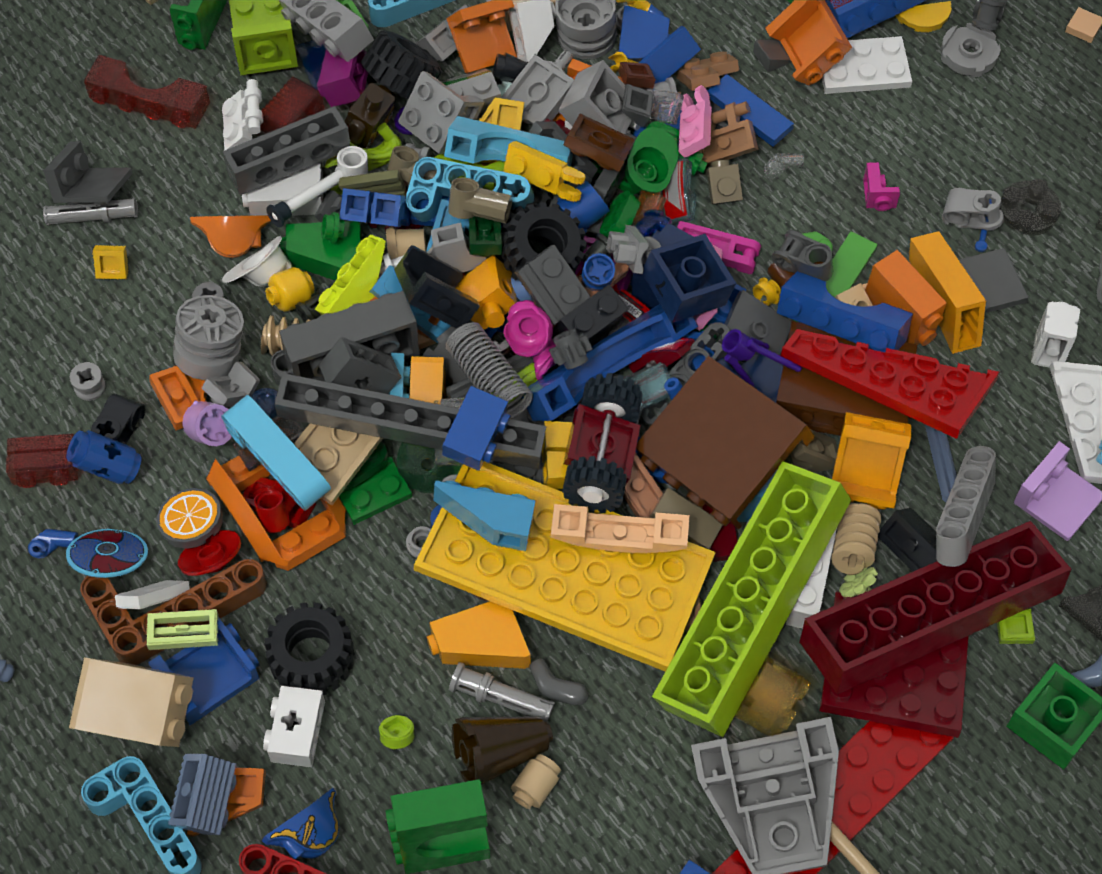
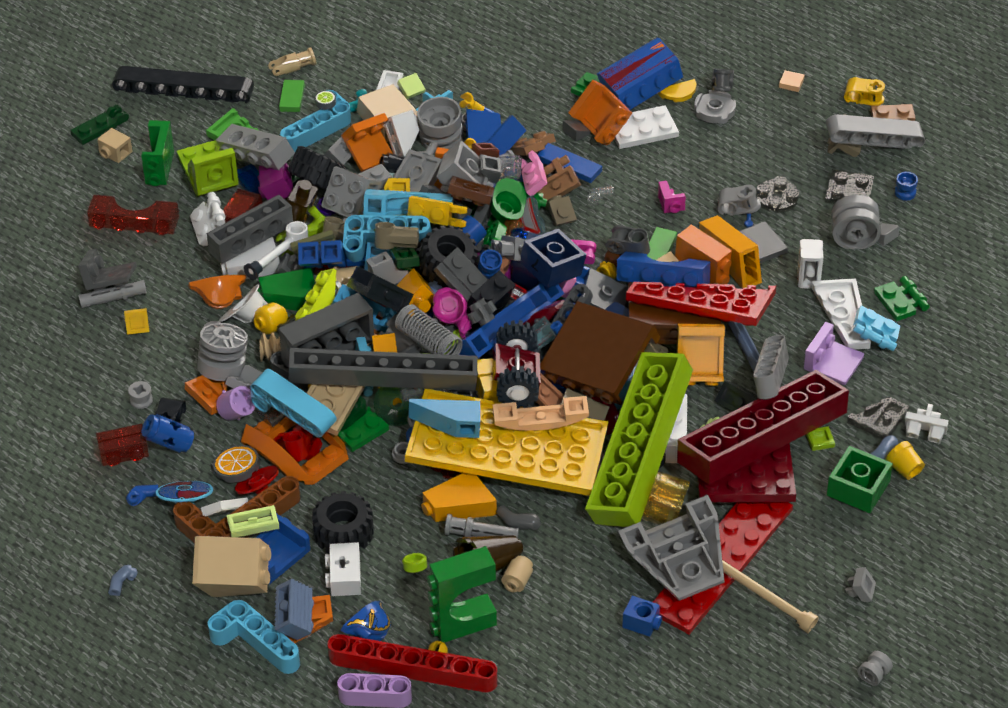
camera: 10 degrees left, 15 degrees down
dark grey brick [319,337,401,394] -> none
green plate [321,212,344,243] -> none
blue brick [442,386,511,471] -> none
dark purple plant [722,329,801,387] -> none
tan piece [831,503,881,575] -> none

